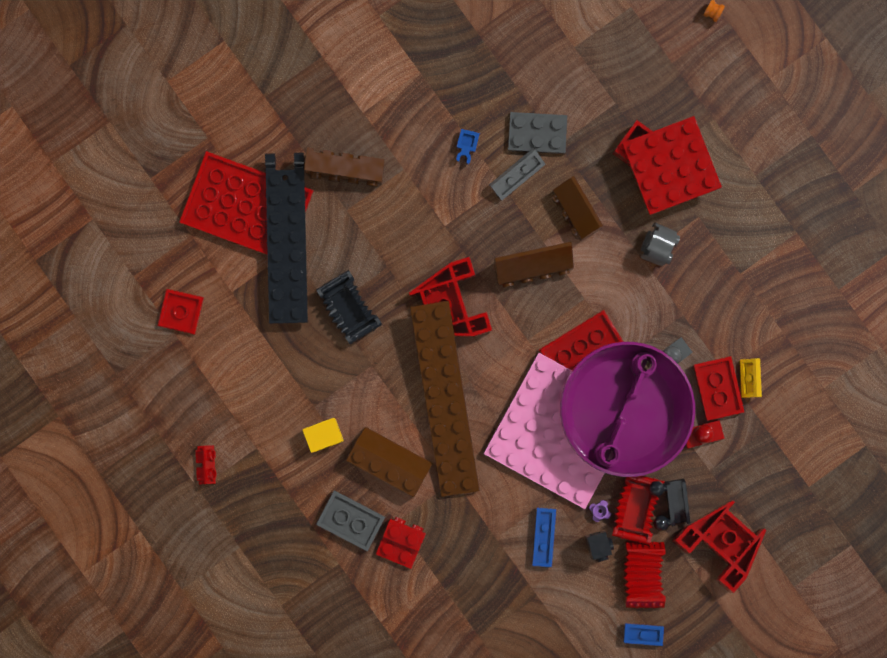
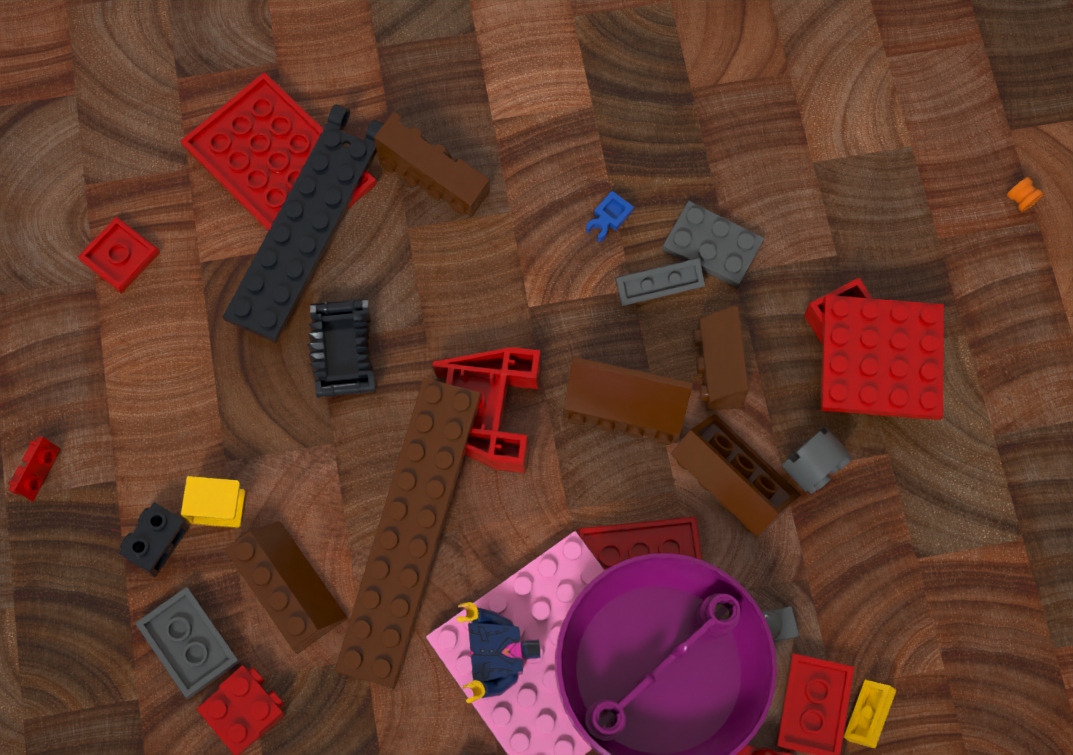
camera: 25 degrees right, 15 degrees down
none -> black brick [119,502,190,578]
none -> dark blue torso [457,602,541,703]
none -> reddish brown slope [671,414,801,537]

